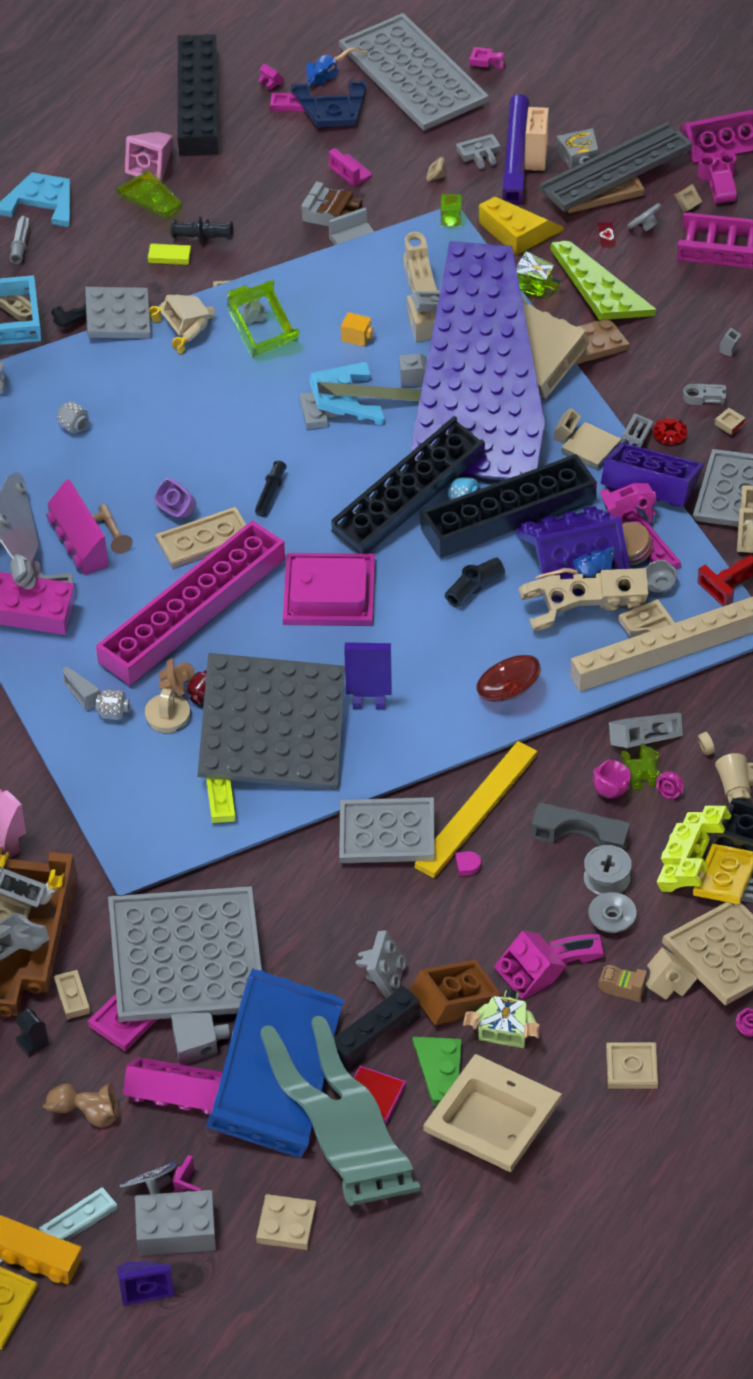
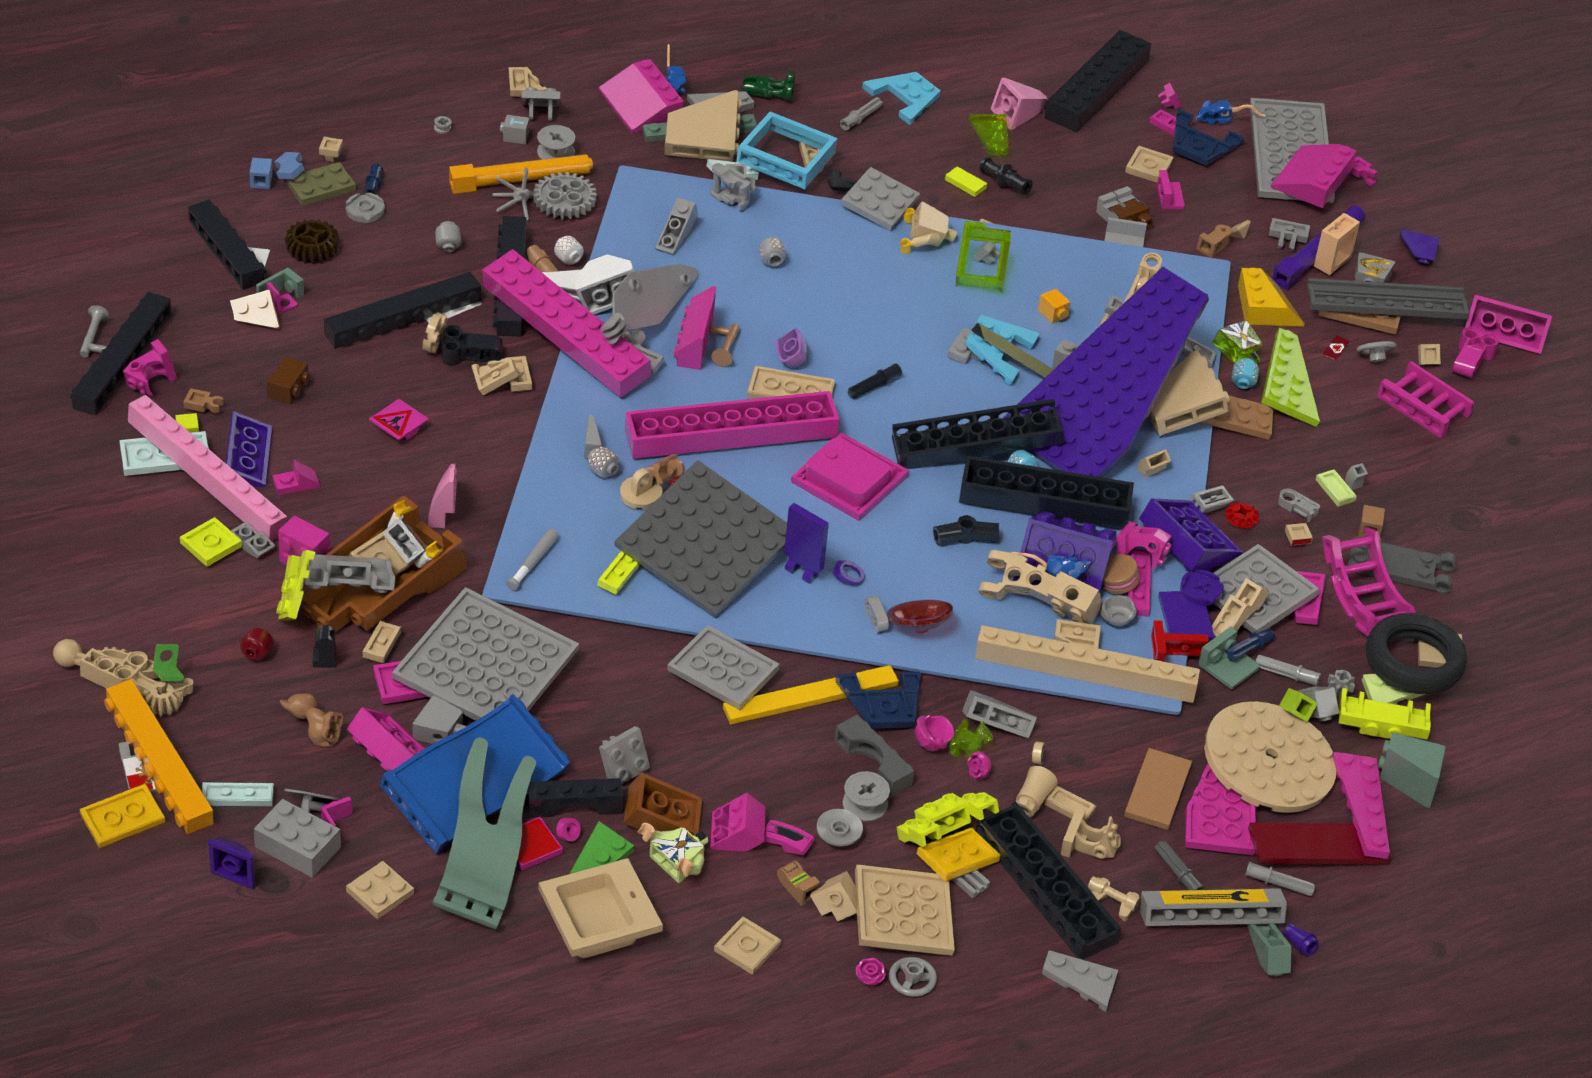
camera: 30 degrees right, 5 degrees down
clear neon green brick [441,194,461,226] -> none
dark pink tile [455,851,481,877] -> none
tan tile [561,422,621,470] -> none
none -> light grey piece [506,529,558,591]
none -> dark pink tile [556,818,581,841]
none -> dark purple piece [832,560,864,586]
none -> dark blue wing [835,672,921,729]
none -> light grey beam [865,596,889,632]
none -> tan tile [1125,146,1174,183]
none -> dark purple tile [1158,591,1215,643]
none -> dark purple tile [1180,570,1224,606]
none -> medium nougat leg [1196,225,1232,258]
none -> medium azure head [1231,358,1259,389]
none -> dark pink slope [1271,144,1357,208]
none -> yellowish green tile [1316,470,1357,507]
none -> dark purple slope [1399,229,1439,265]

